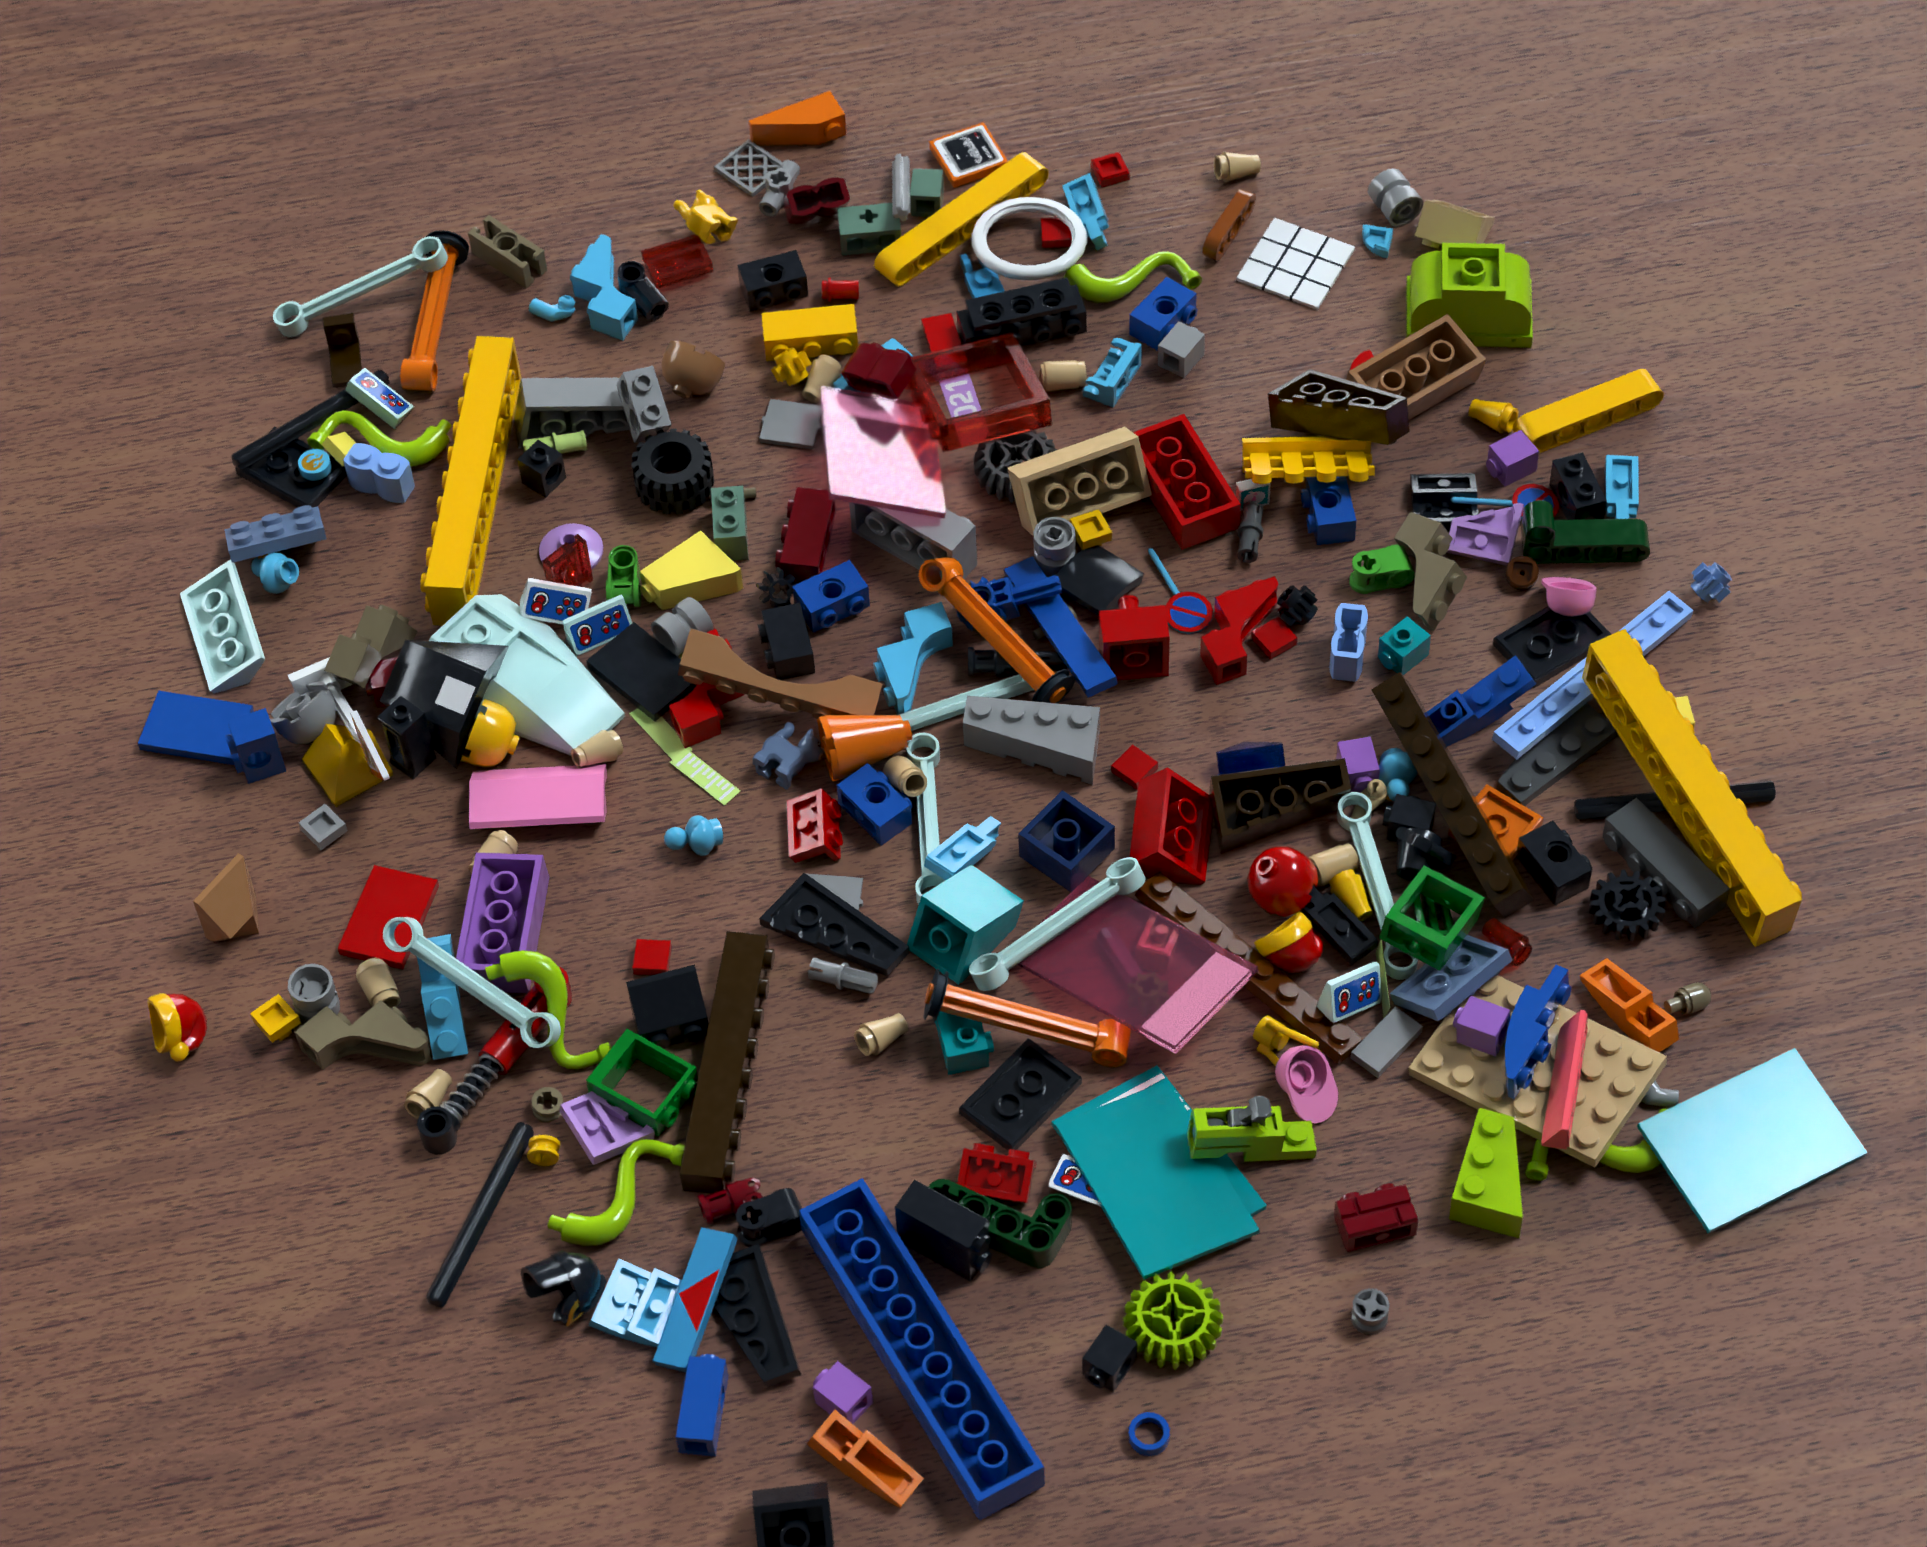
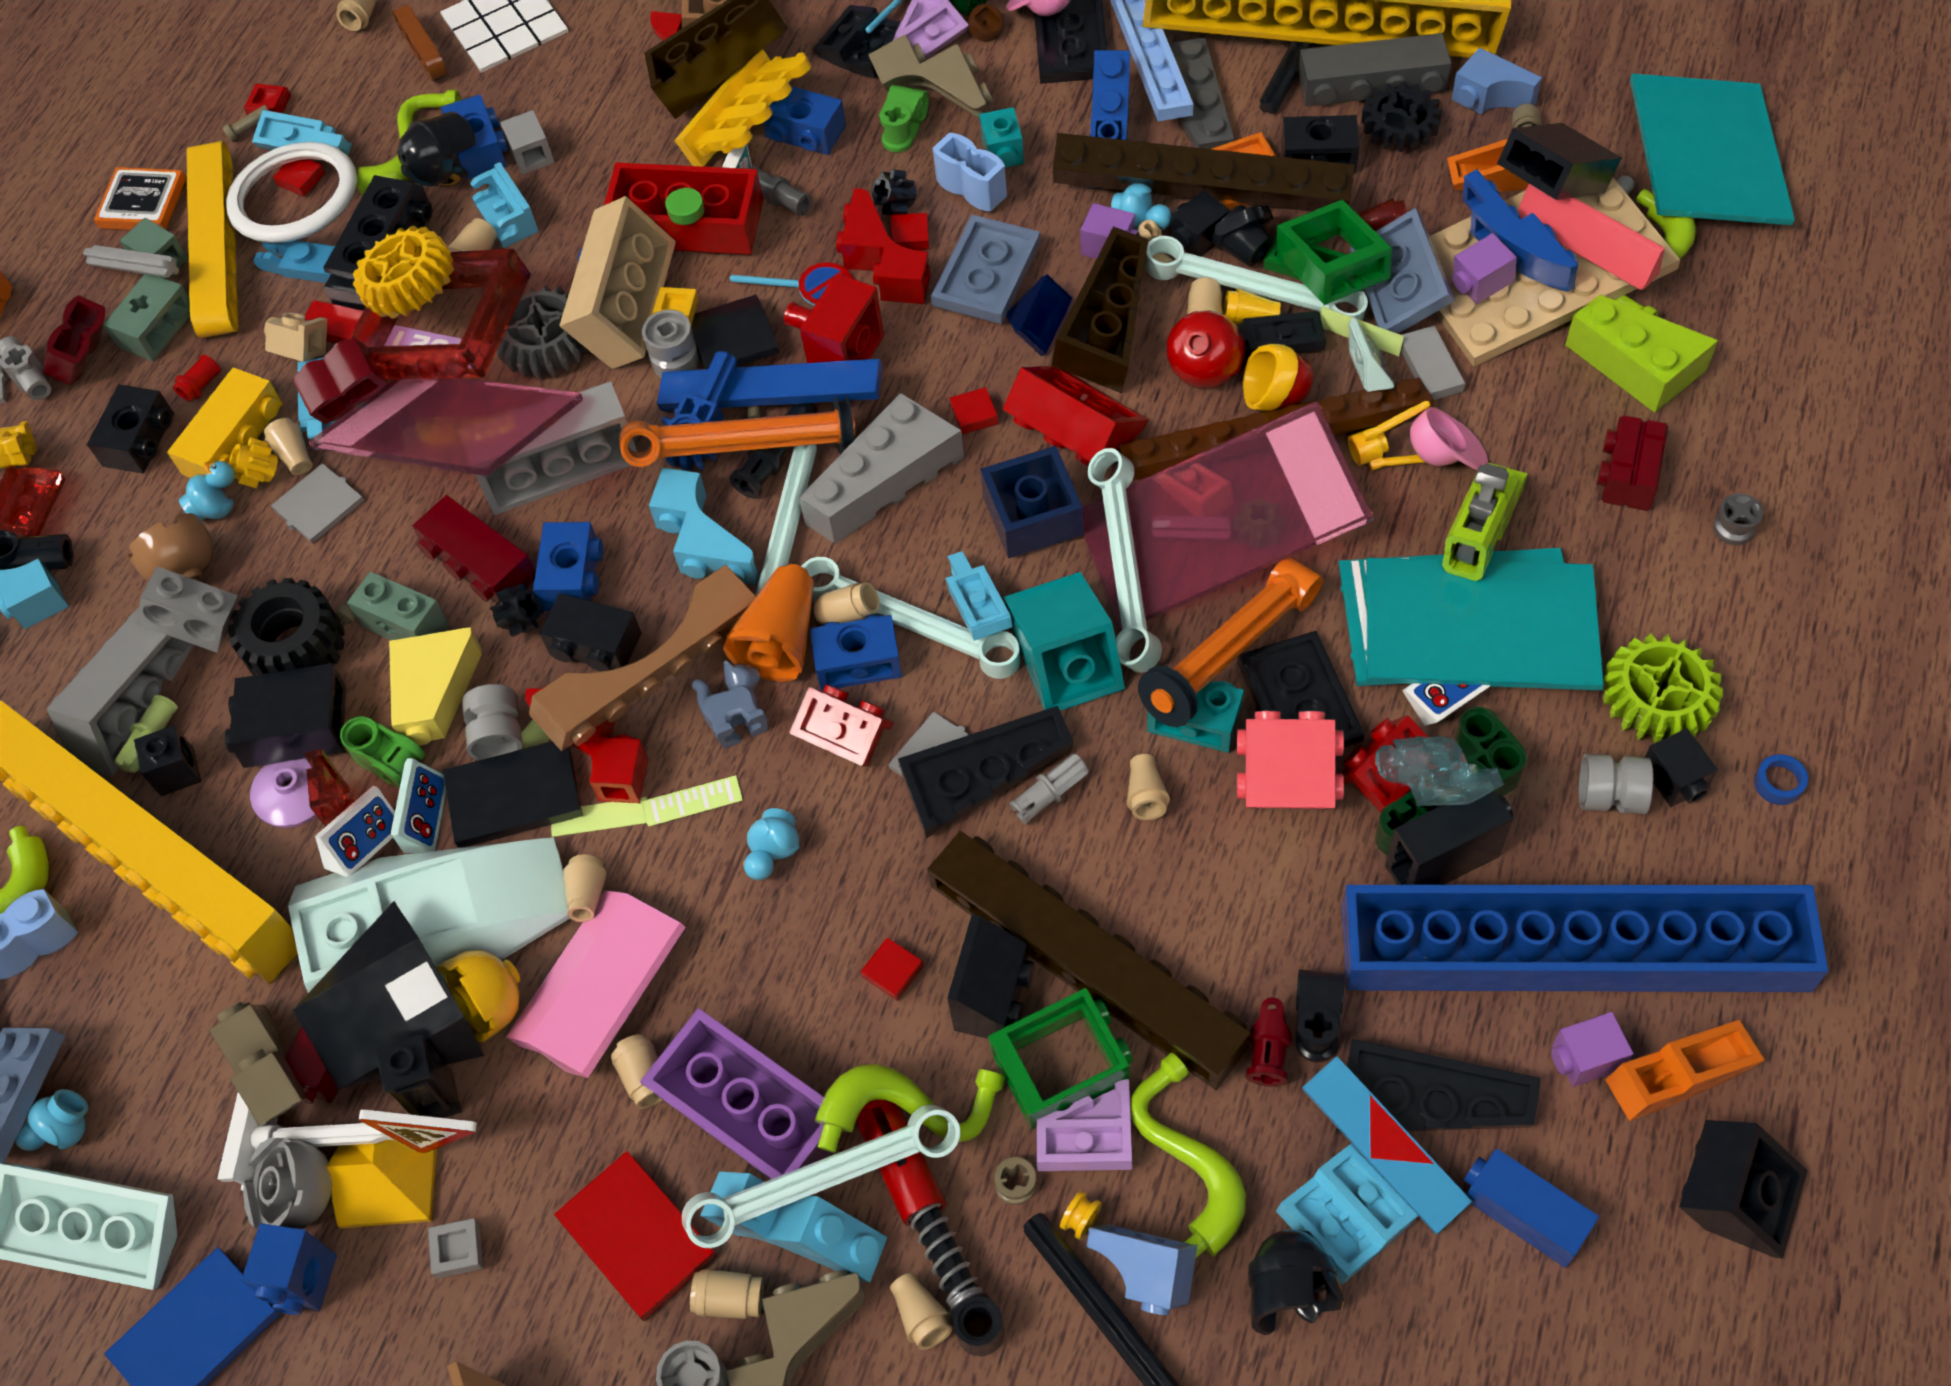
camera: 55 degrees left, 5 degrees up
none -> medium azure animal [179,461,235,521]
none -> dark tan piece [222,105,270,142]
none -> black brick [225,663,346,768]
none -> tan brick [264,313,327,362]
none -> yellow gear [353,225,454,319]
none -> black helmet [398,112,476,186]
none -> bright green tile [665,188,705,225]
none -> sand blue plate [931,215,1041,324]
none -> medium blue arch [1087,1224,1197,1315]
none -> coral brick [1237,711,1344,809]
none -> clear light blue plate [1375,736,1504,806]
none -> medium blue arch [1451,48,1542,115]
none -> black brick [1497,123,1622,200]
none -> light grey wheel [1578,753,1653,815]

